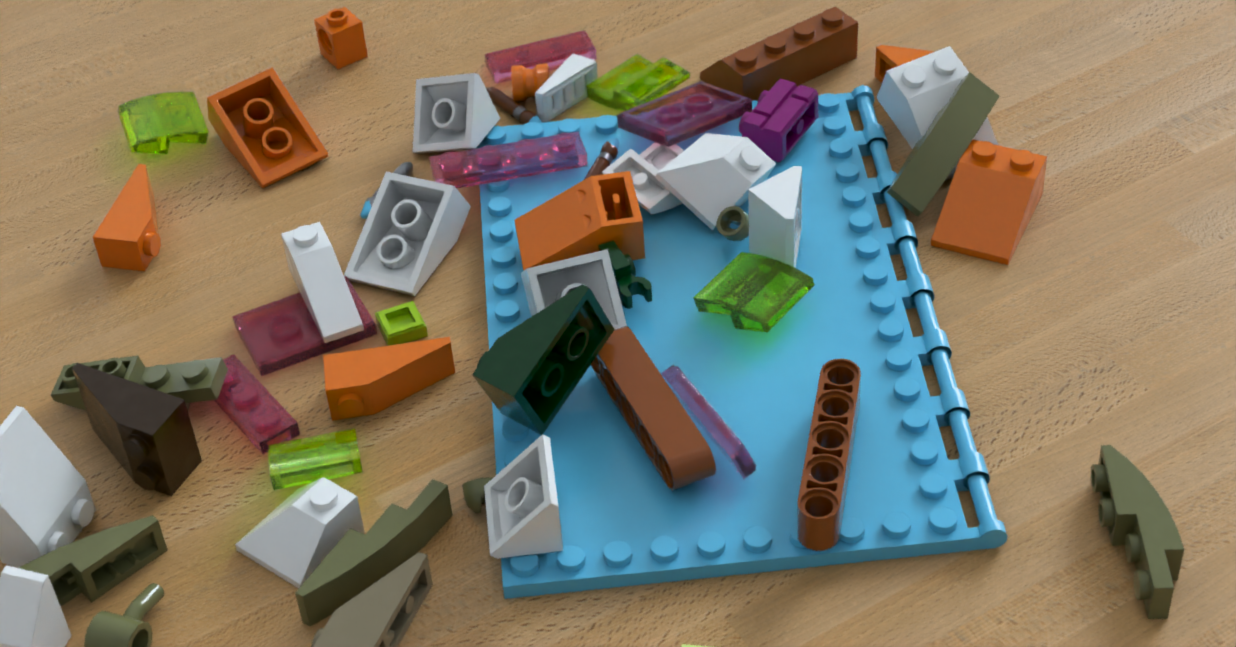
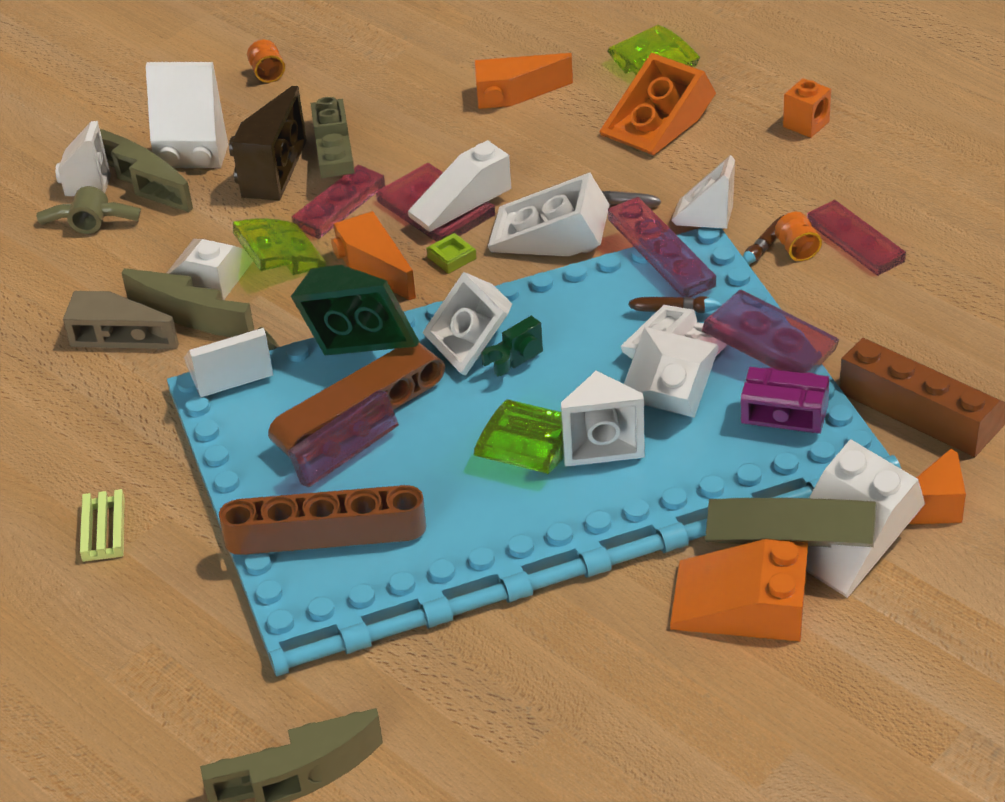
camera: 75 degrees right, 0 degrees up
orange slope [514,171,645,271] -> none
white slope [535,54,598,122] -> none
clear neon green slope [587,54,690,112] -> none

